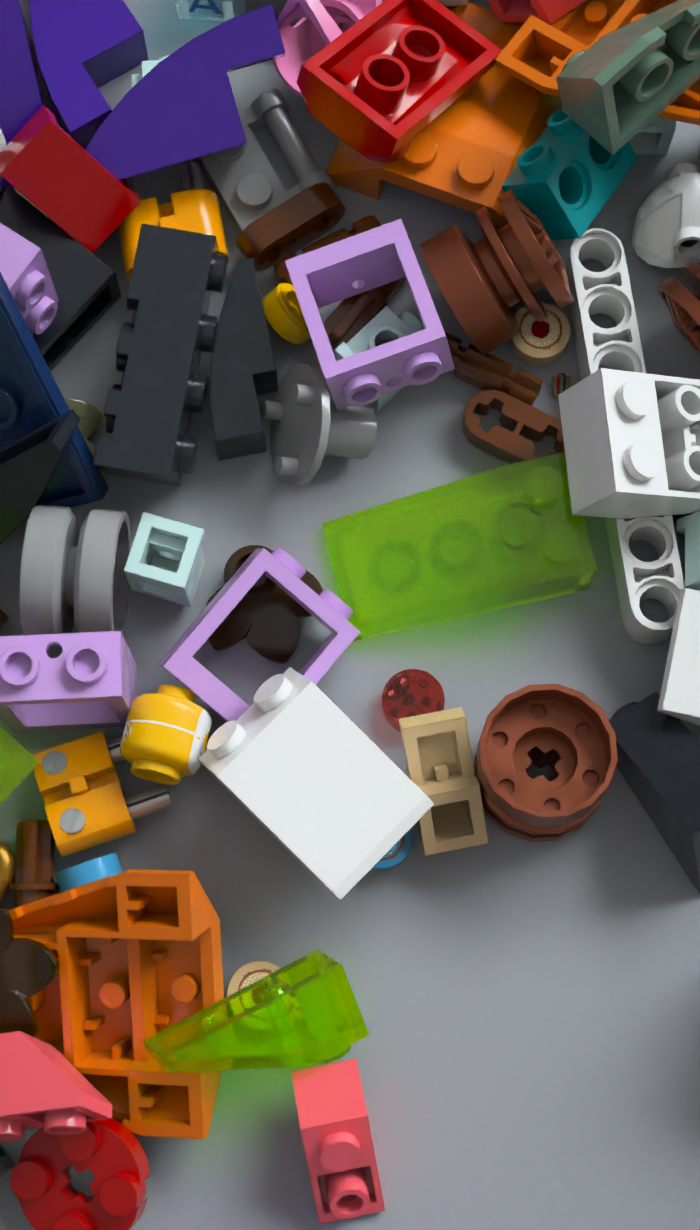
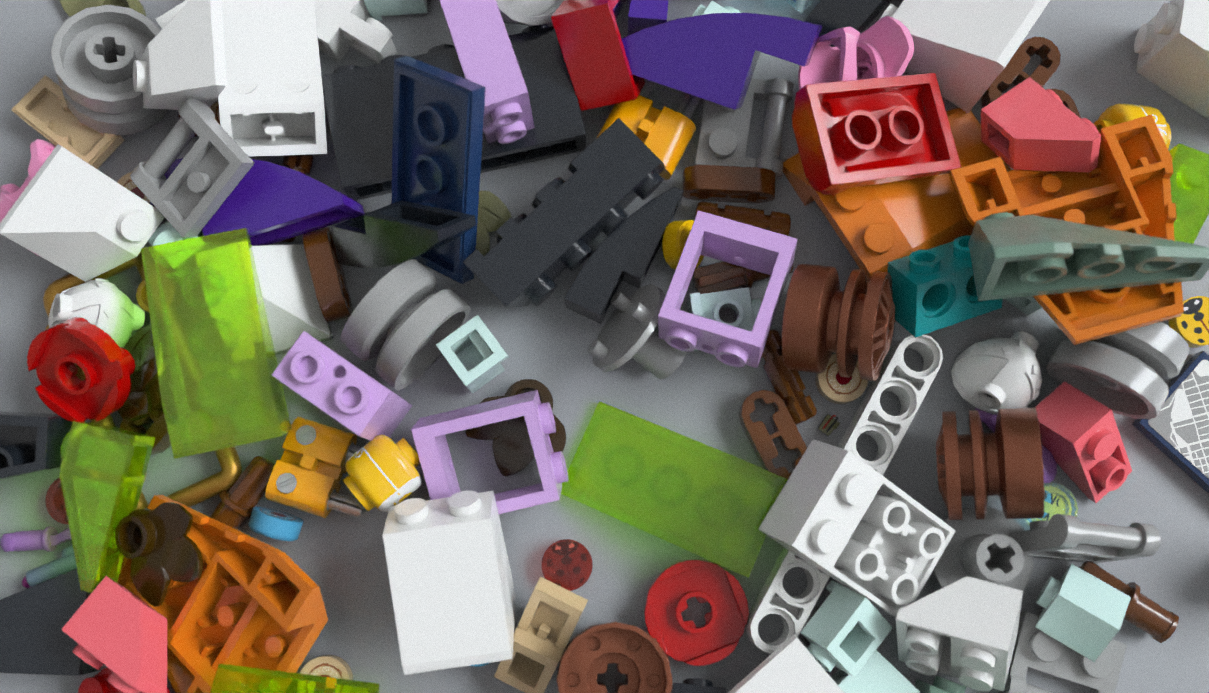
camera: 40 degrees right, 5 degrees up
none -> red plate [644,559,749,666]

